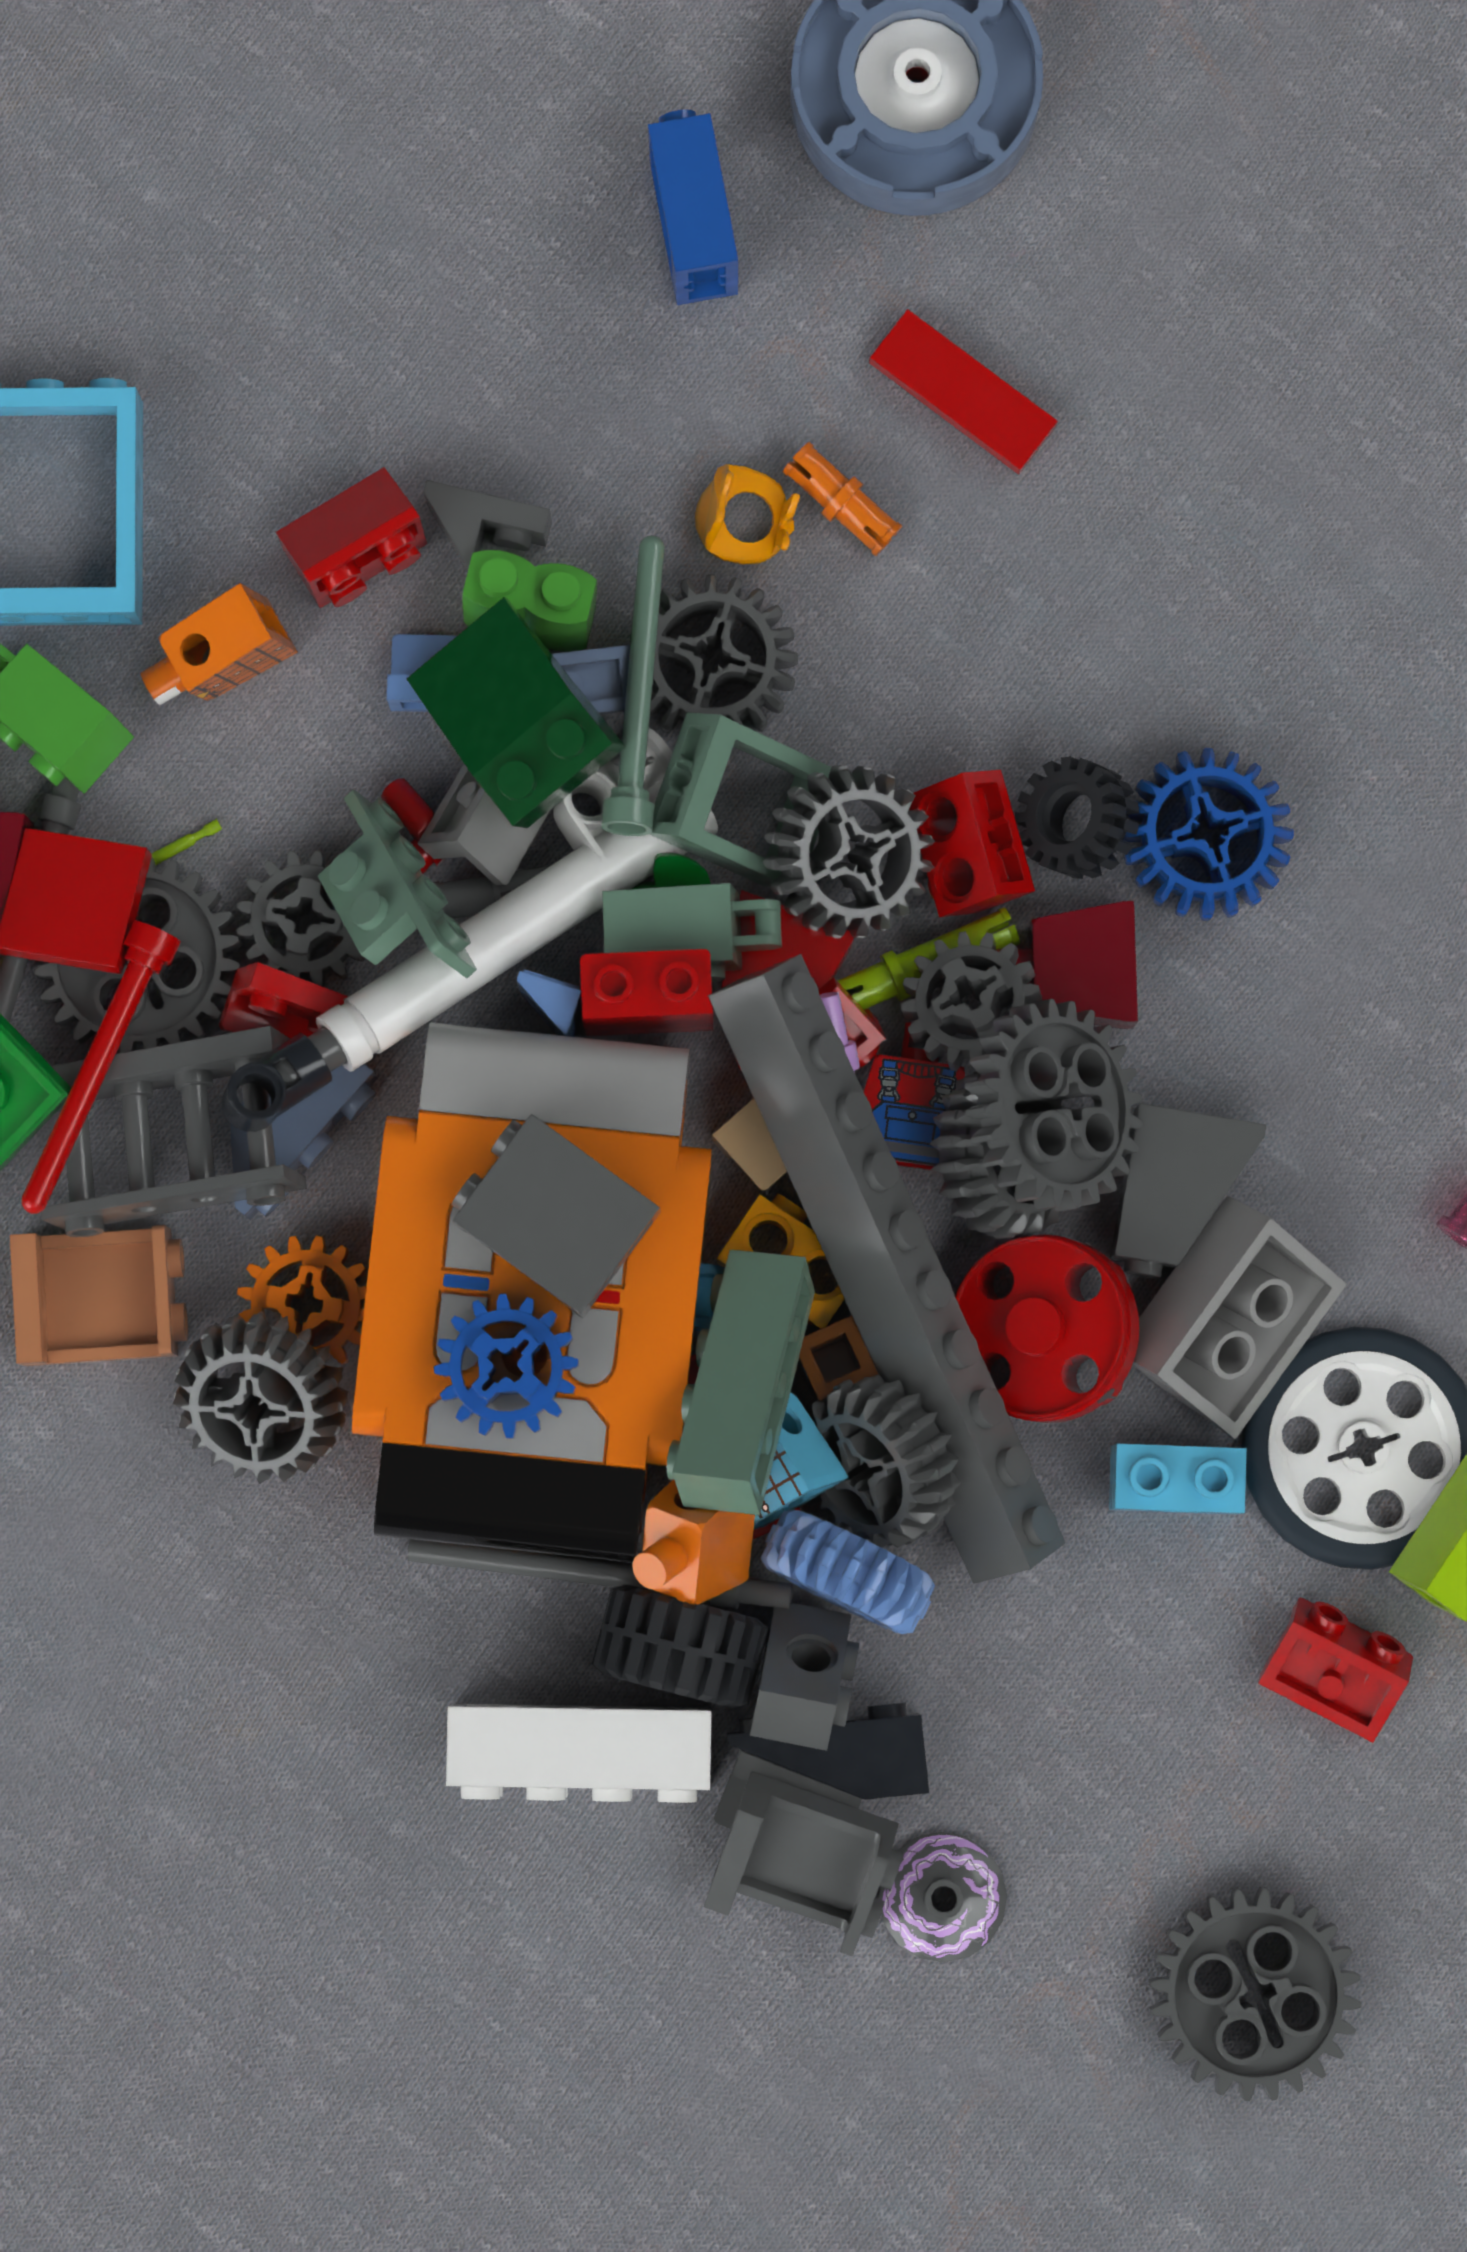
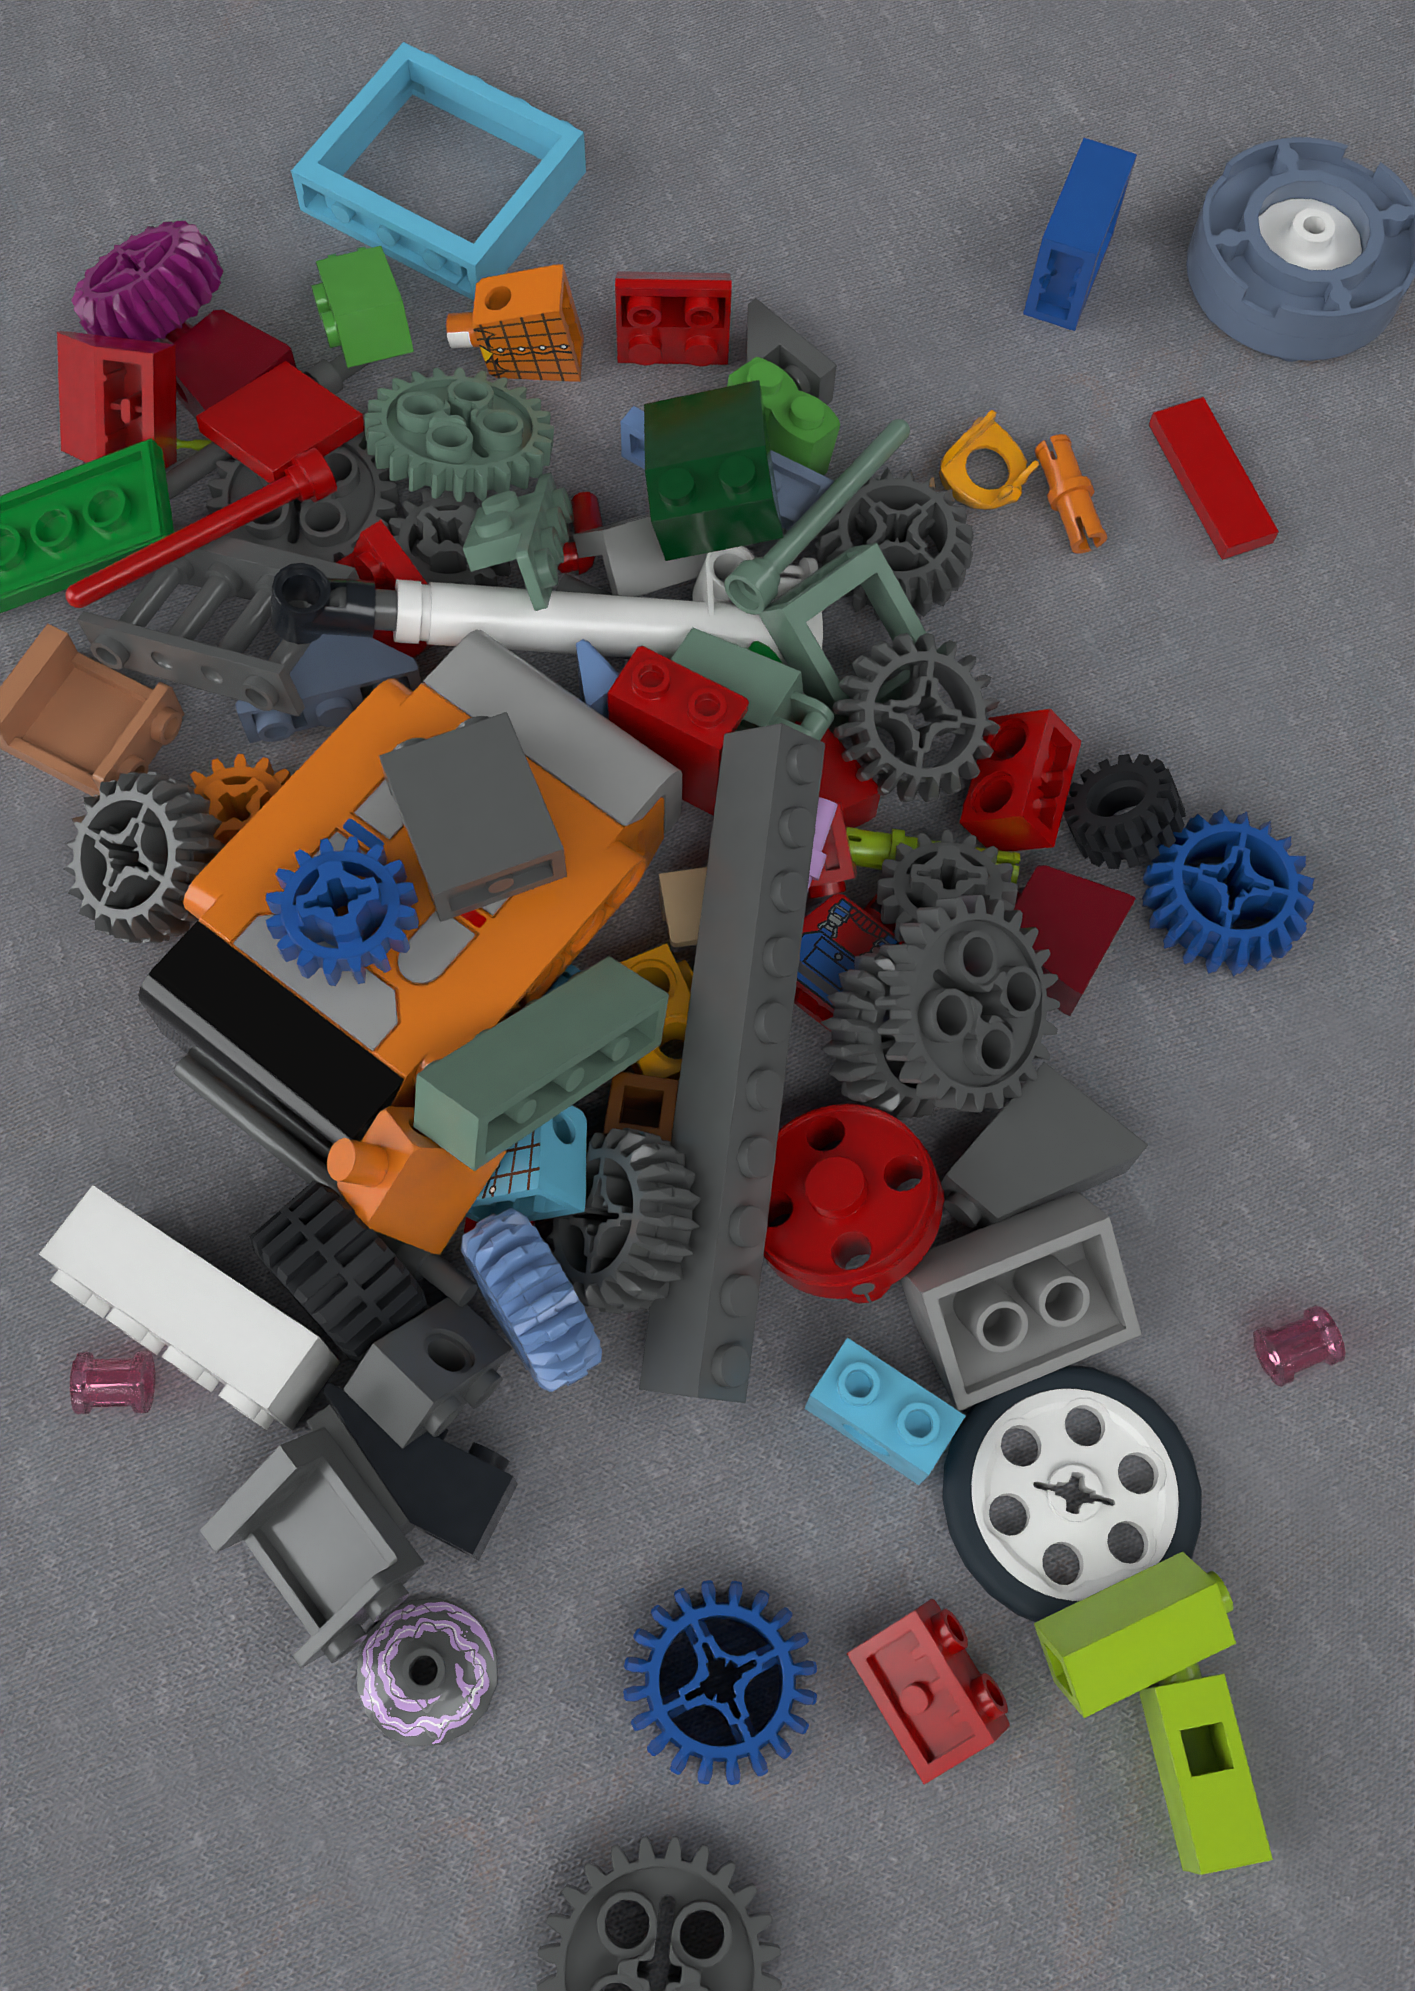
camera: 30 degrees right, 15 degrees down
none -> clear pink bush [70,1351,155,1415]
none -> sand green gear [365,367,554,502]
none -> blue gear [623,1580,817,1785]

